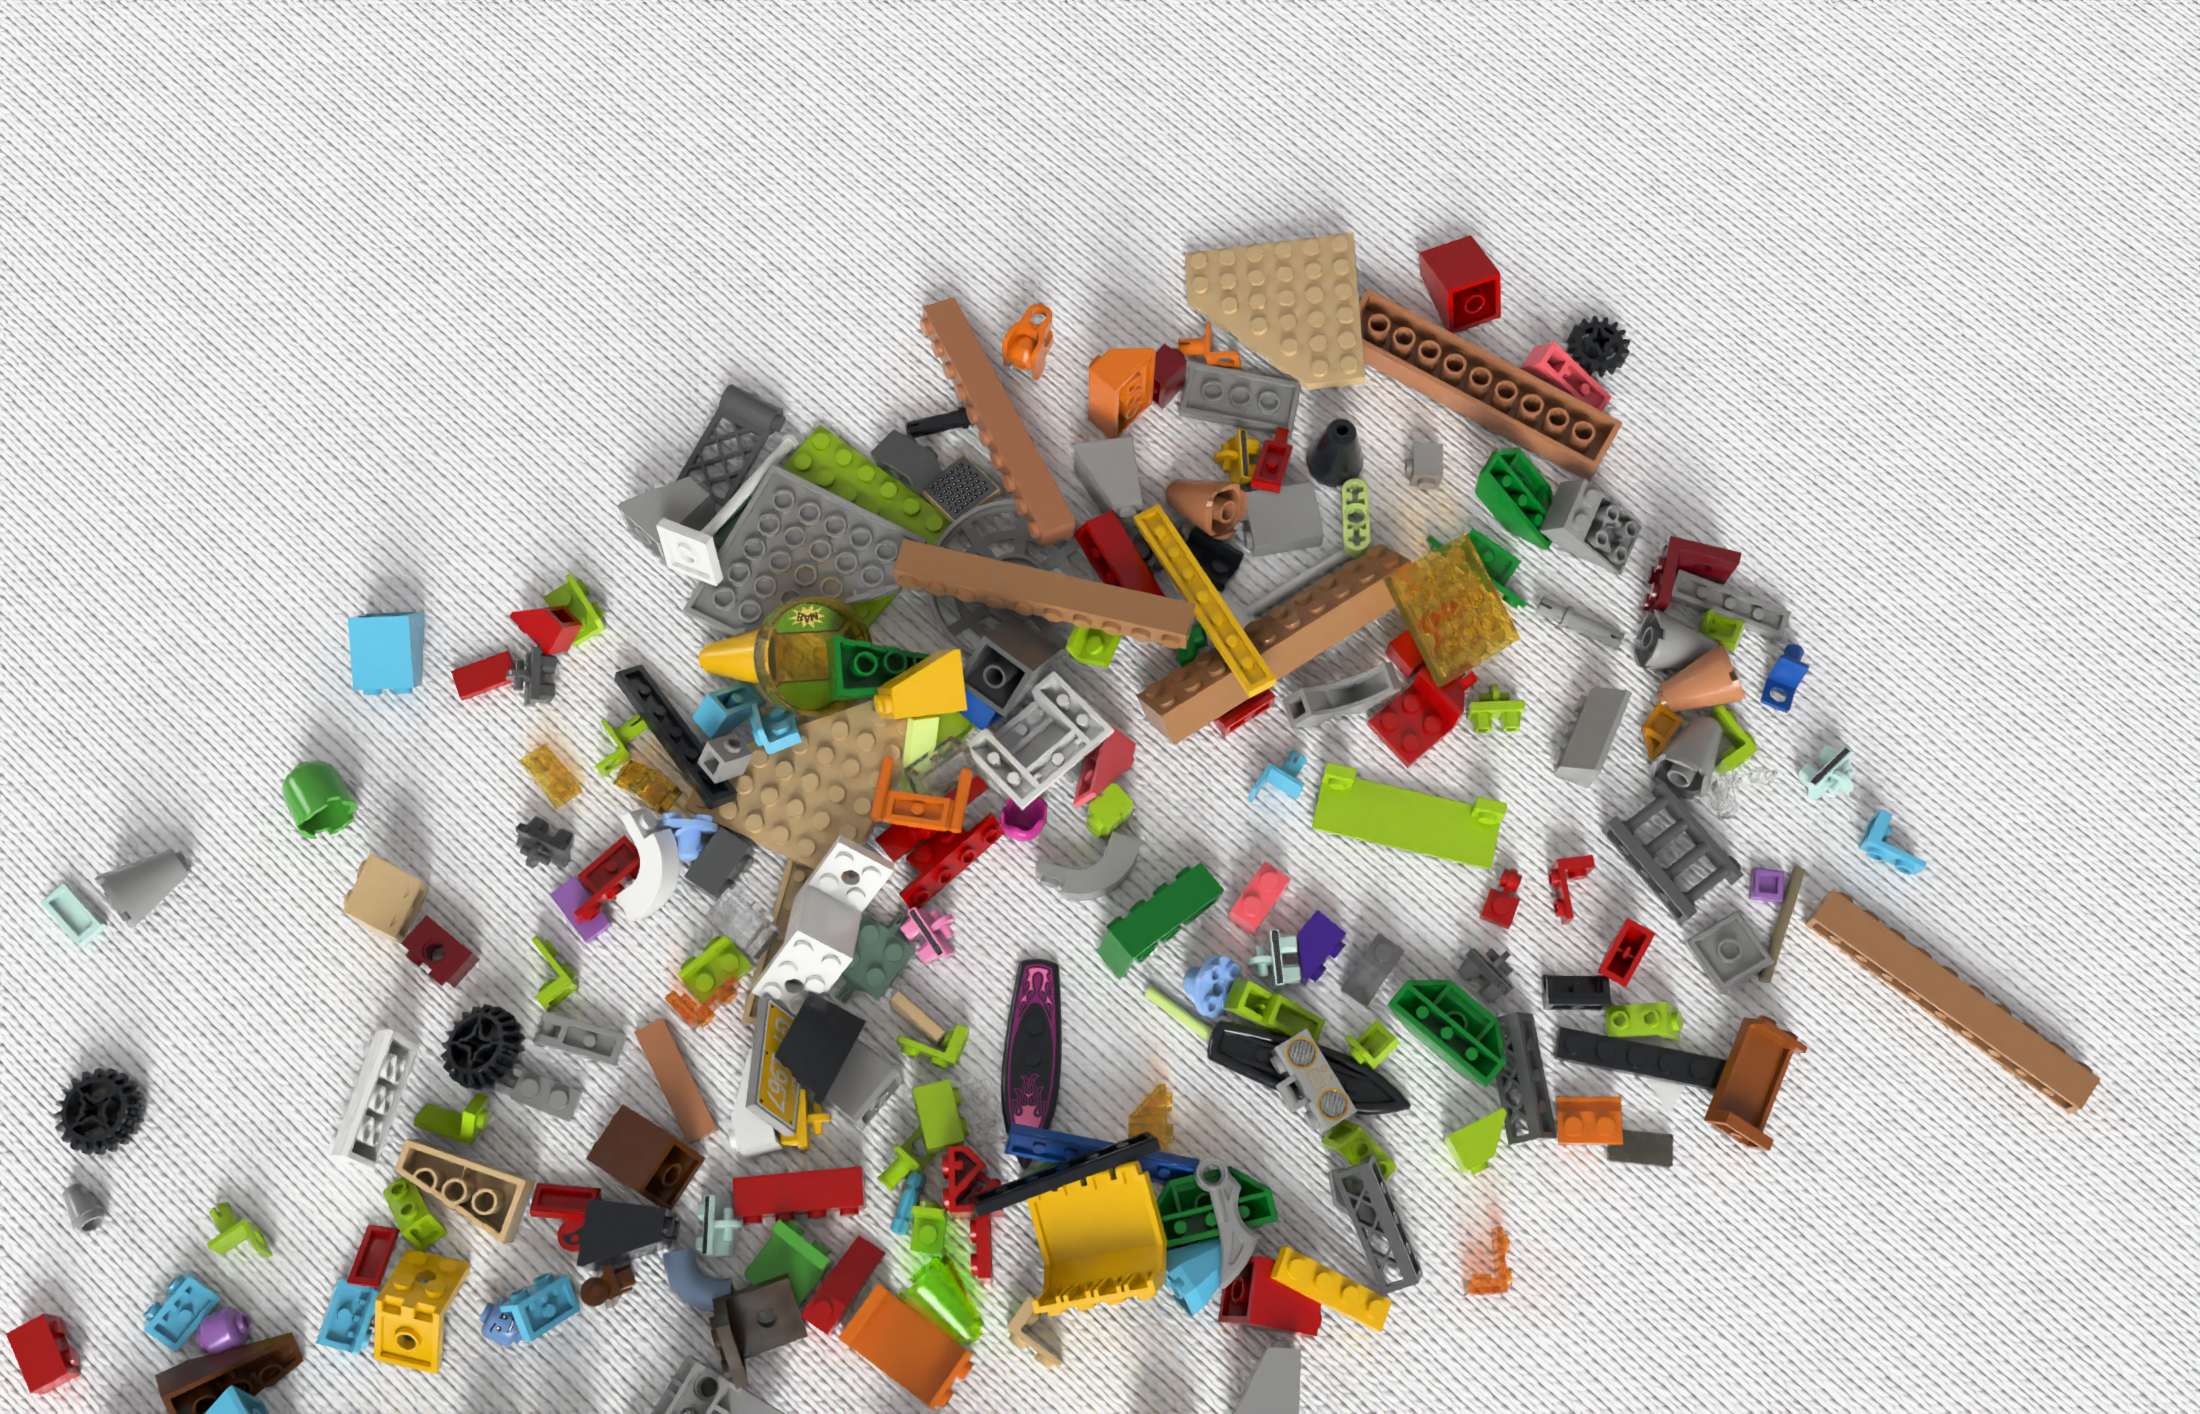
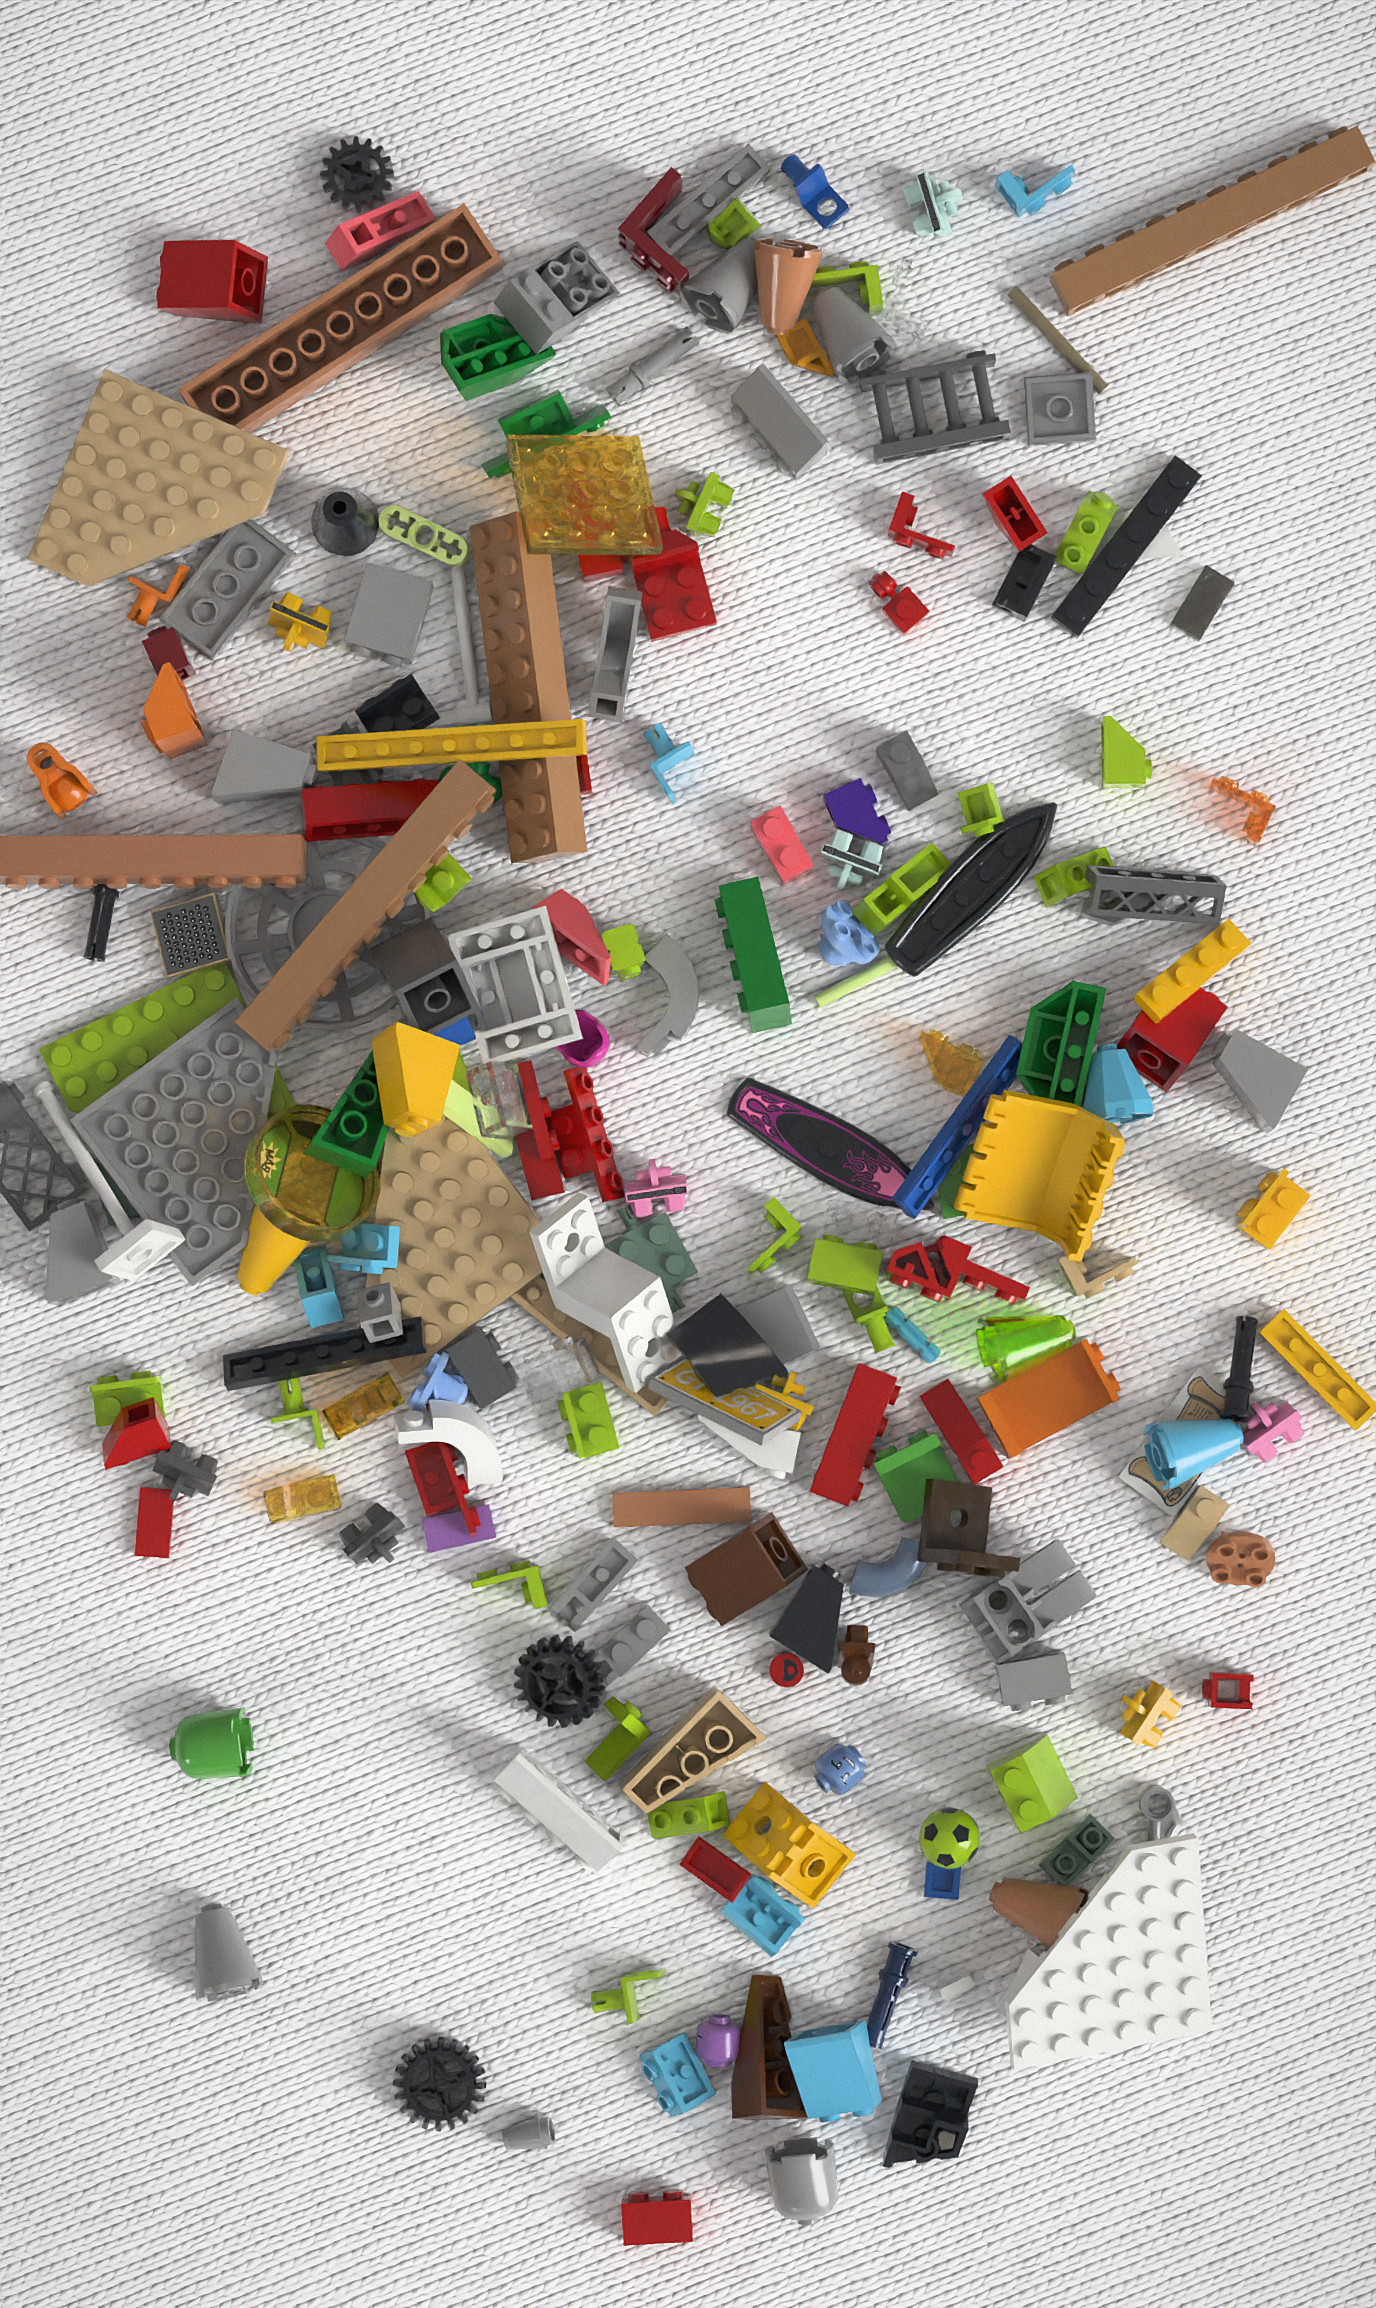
camera: 60 degrees left, 15 degrees up
light aqua tile [40,881,107,948] -> none
tan slope [342,853,430,944] -> none
medium azure slope [348,611,425,695] -> none
dark red brick [401,915,480,988] -> none
medium azure bracket [499,1272,581,1342] -> none
red tile [529,1183,602,1221] -> none
clear orange bracket [664,976,740,1030] -> none
light aqua hips [695,1195,743,1257] -> none
dark grey brick [870,429,942,495] -> none
orange plate [870,756,973,833] -> none
tan tile [890,991,945,1048] -> none
lime bracket [910,1201,948,1255] -> none
black tile [968,1132,1161,1217] -> none
nougat cone [1166,479,1248,540] -> none
light grey piece [1194,1157,1259,1289] -> none
red hinge [1251,427,1293,493] -> none
light grey piece [1270,1028,1357,1134] -> none
lime bracket [1312,762,1508,870] -> none
green wedge [1387,980,1507,1087] -> none
light grey brick [1405,442,1443,490] -> none
dark grey hips [1457,948,1513,1003] -> none
dark grey fence [1496,1012,1557,1145] -> none
orange plate [1557,1097,1623,1145] -> none
dark orange panel [1704,1015,1808,1151] -> none
medium lavender tile [1749,867,1784,904] -> none

